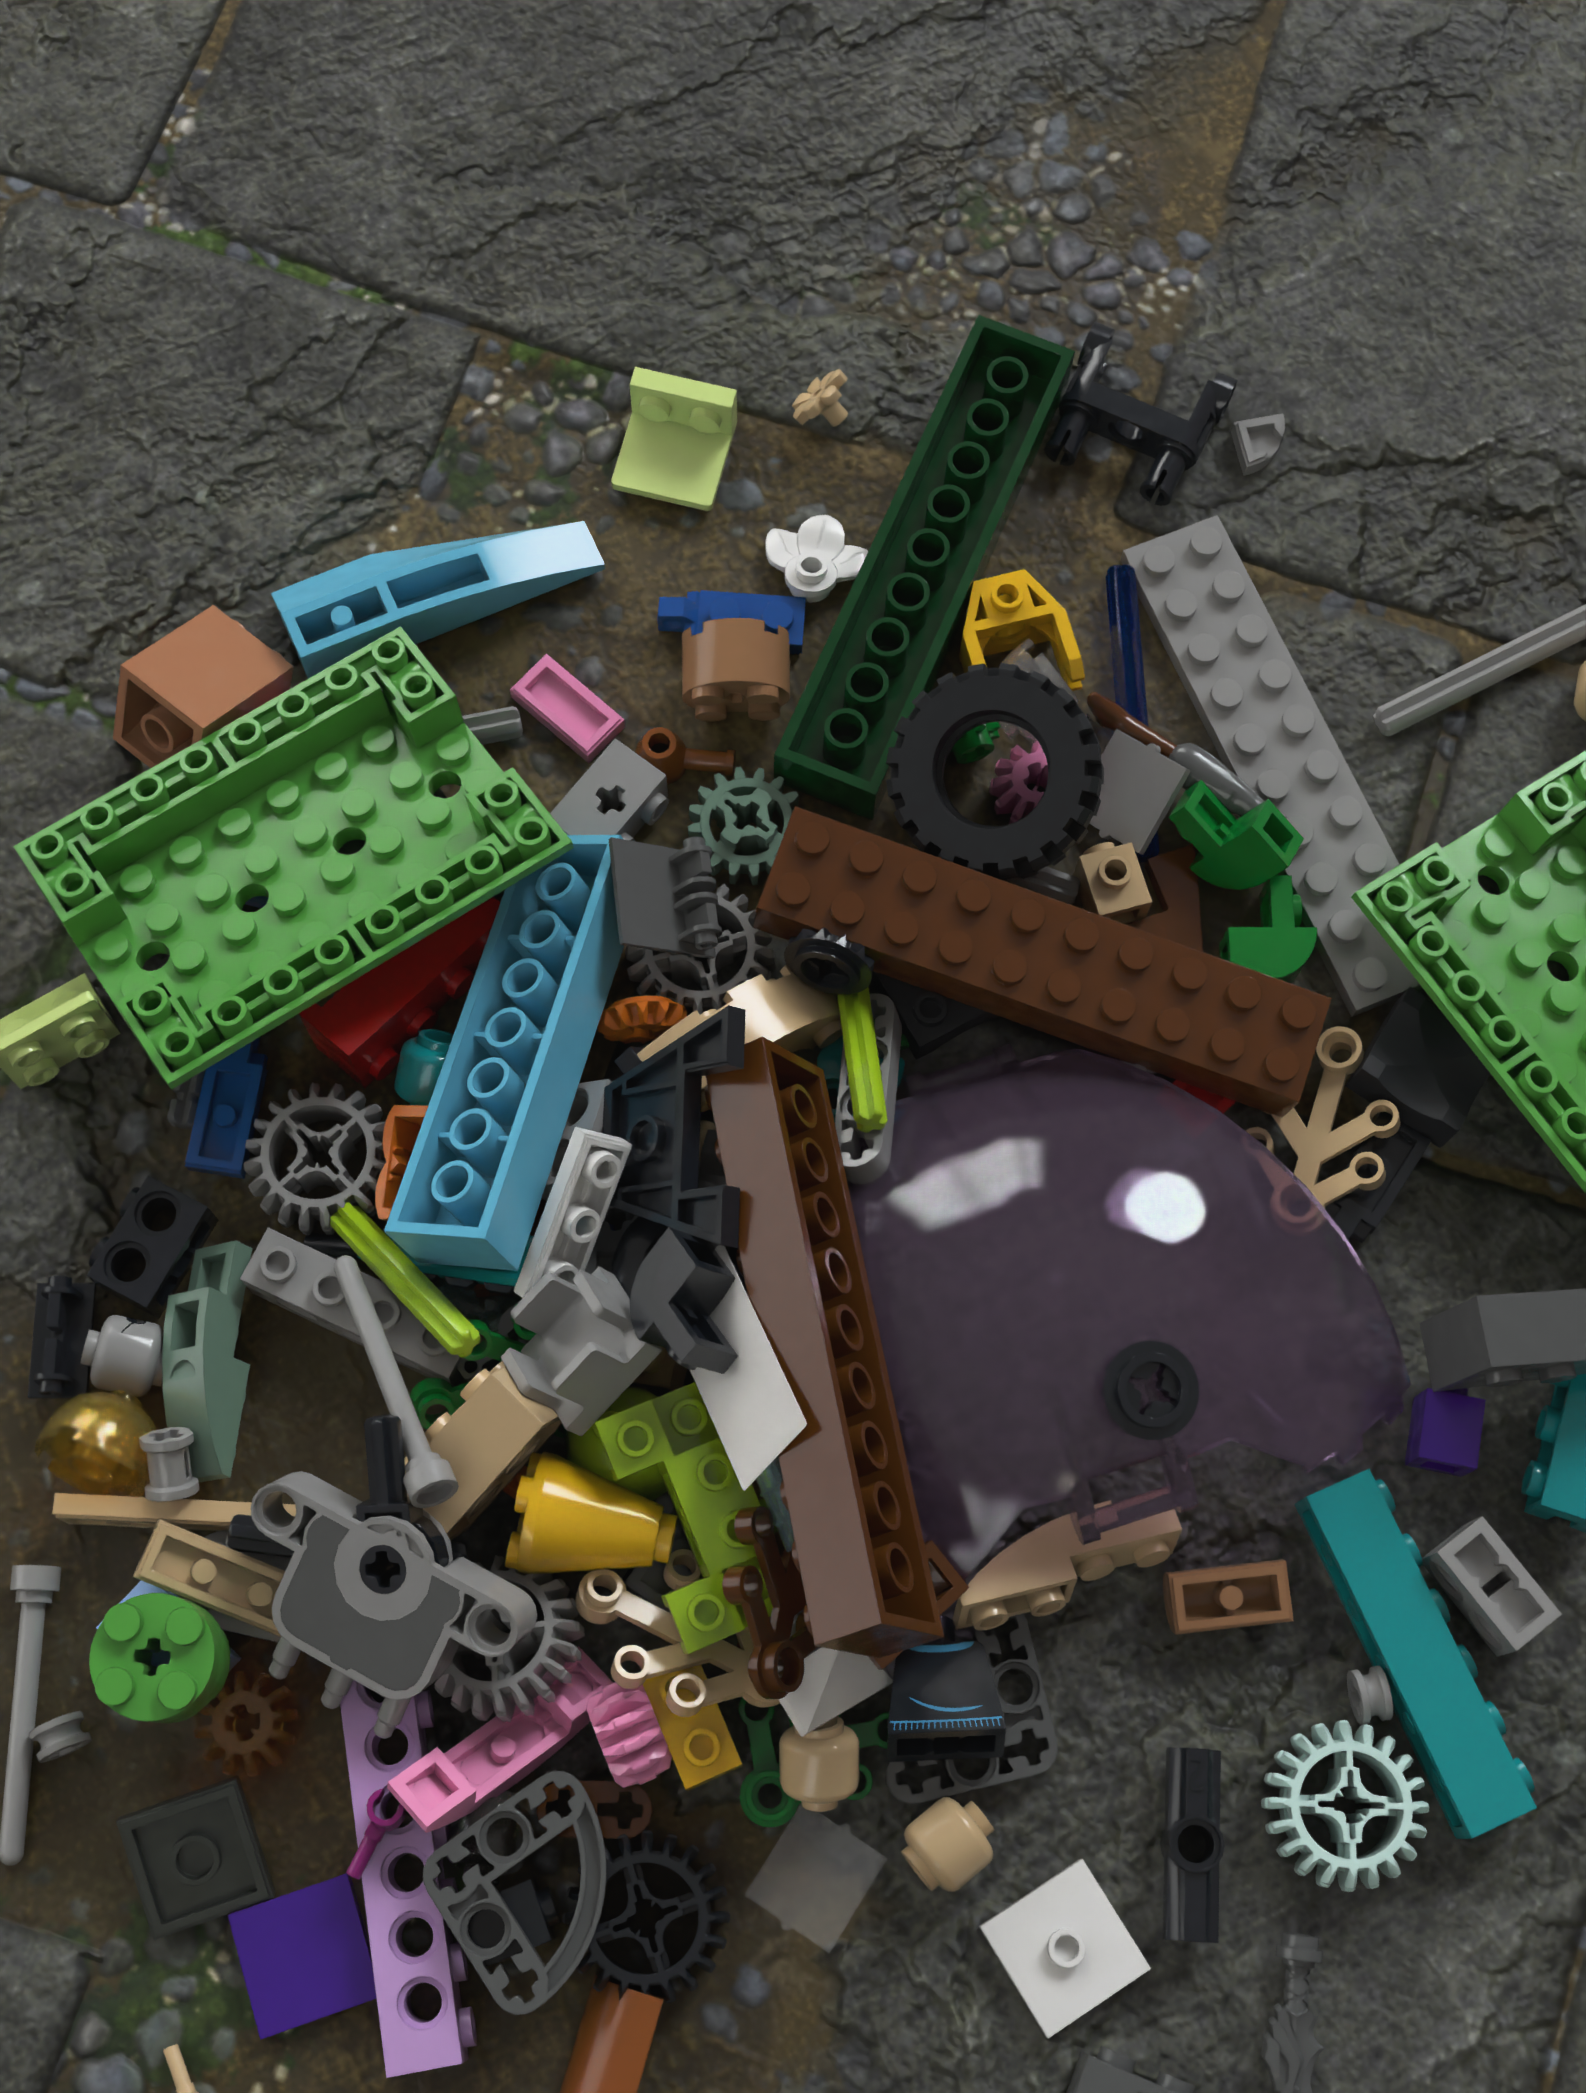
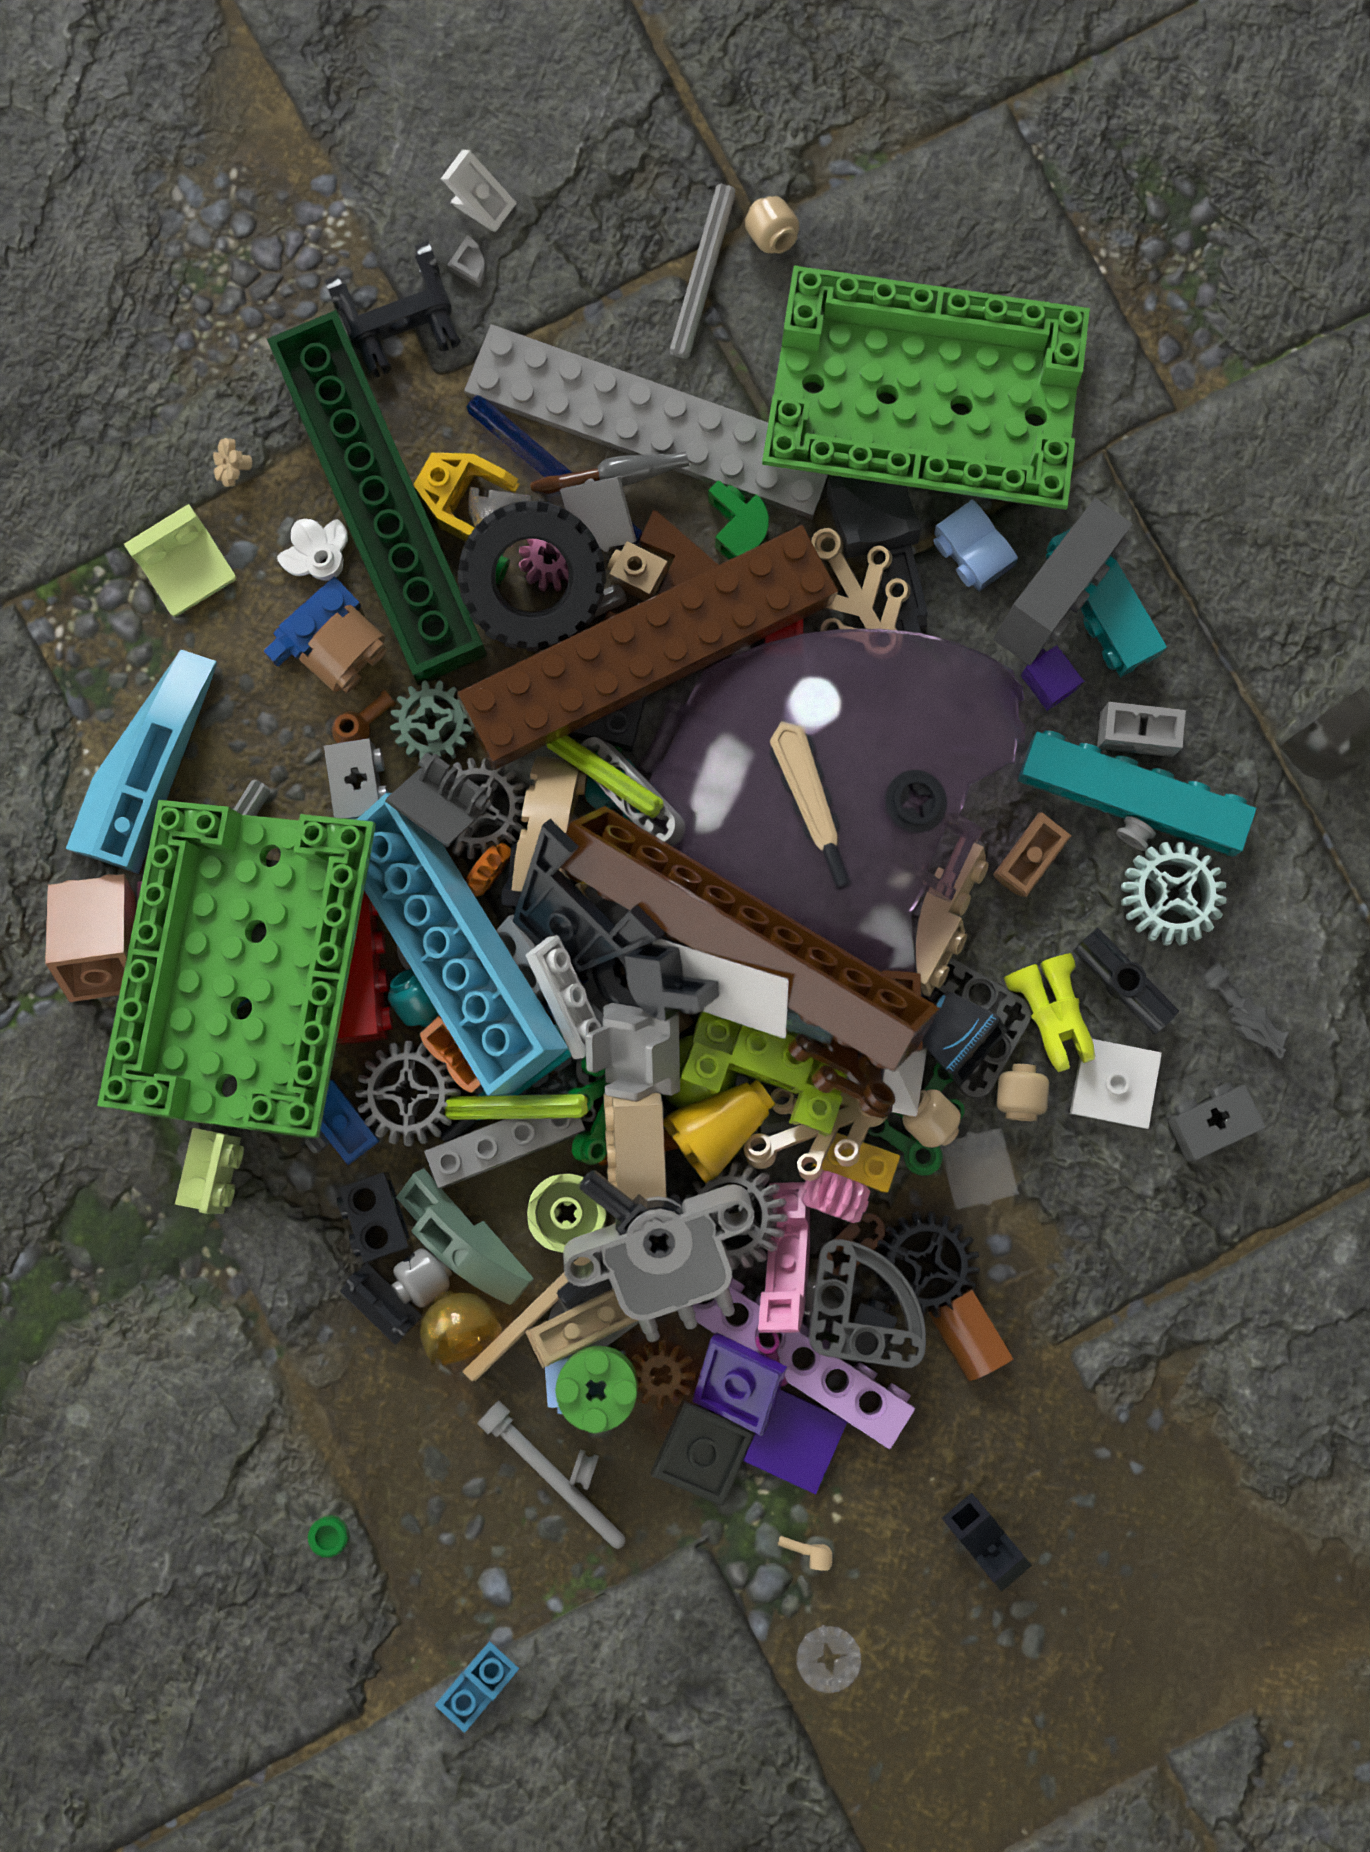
camera: 40 degrees left, 10 degrees up
light grey bush [139,1427,199,1502] -> none
light grey piece [334,1255,459,1508] -> none
bright pink tile [510,654,625,763] -> none
black gear [784,928,875,994] -> none
green brick [1169,780,1304,890] -> none
none -> white slope [441,150,516,231]
none -> yellowish green brick [527,1173,608,1253]
none -> dark purple tile [692,1332,787,1436]
none -> tan sword [769,721,852,890]
none -> light blue brick [934,499,1018,592]
none -> neon yellow piece [1003,953,1095,1072]

